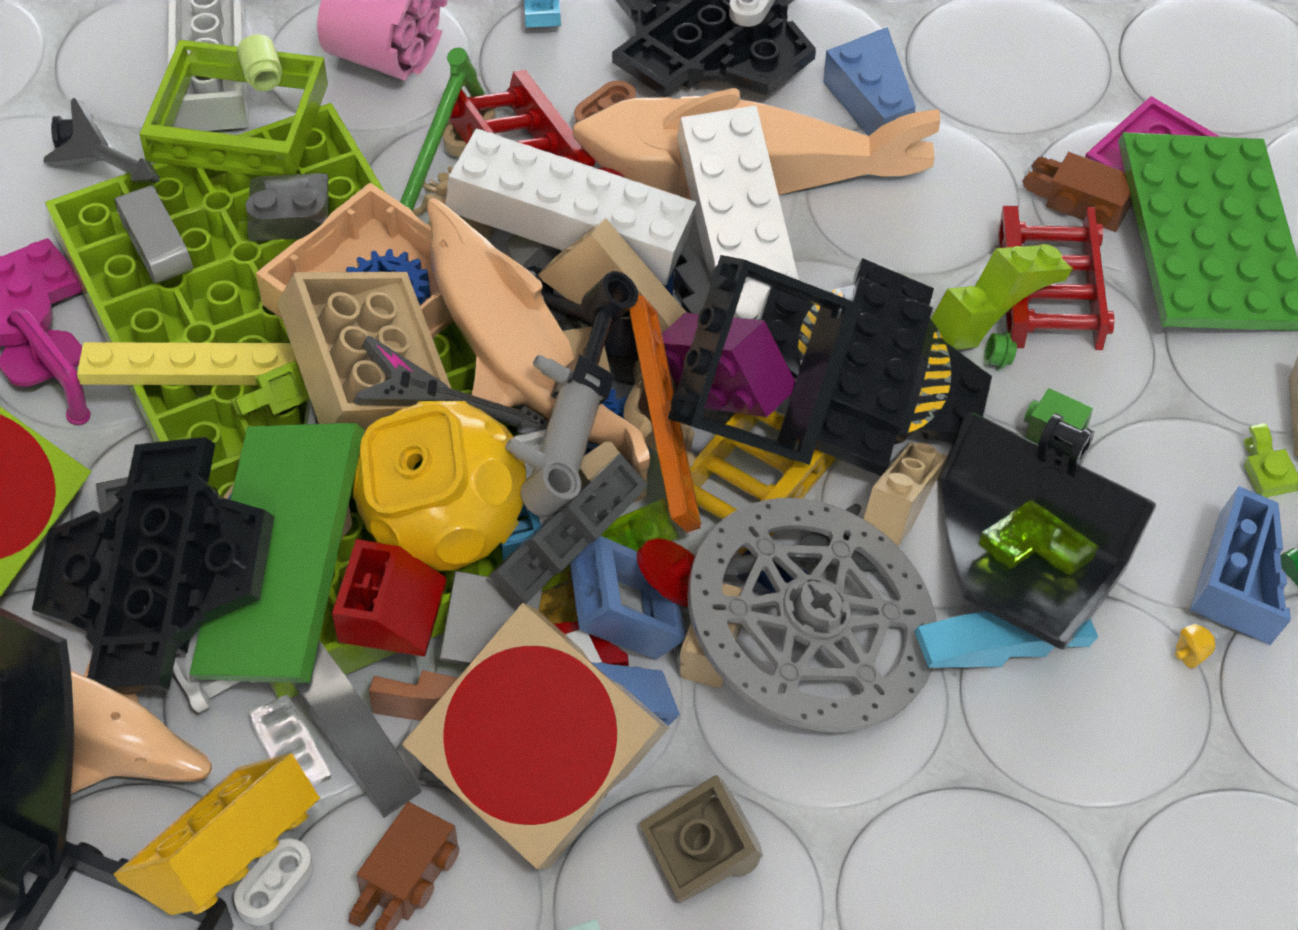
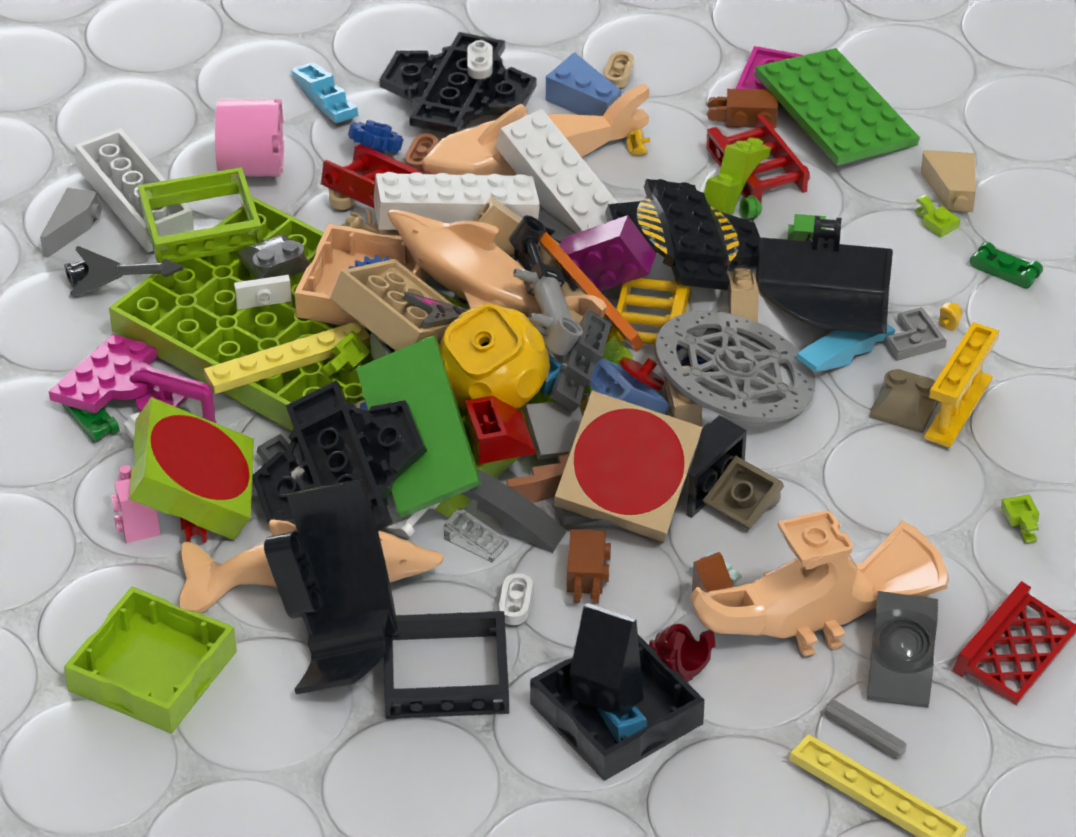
camera: 25 degrees left, 10 degrees down
light grey beam [114,185,193,284] -> none
yellow slope [114,753,320,915] -> none
yellowish green brick [237,34,282,91] -> none
bright green bar [400,47,485,212] -> none
black window [668,255,862,465] -> none
clear neon green plate [978,500,1099,575] -> none
medium blue wedge [1190,486,1291,645] -> none
none -> light grey slope [40,188,102,257]
none -> white plate [234,275,292,309]
none -> blue gear [348,120,404,154]
none -> tan plate [604,51,634,89]
none -> yellow piece [627,129,651,155]
none -> black slope [687,415,747,518]
none -> dark tan slope [870,369,939,433]
none -> light grey tile [885,307,947,361]
none -> yellow fence [924,322,999,448]

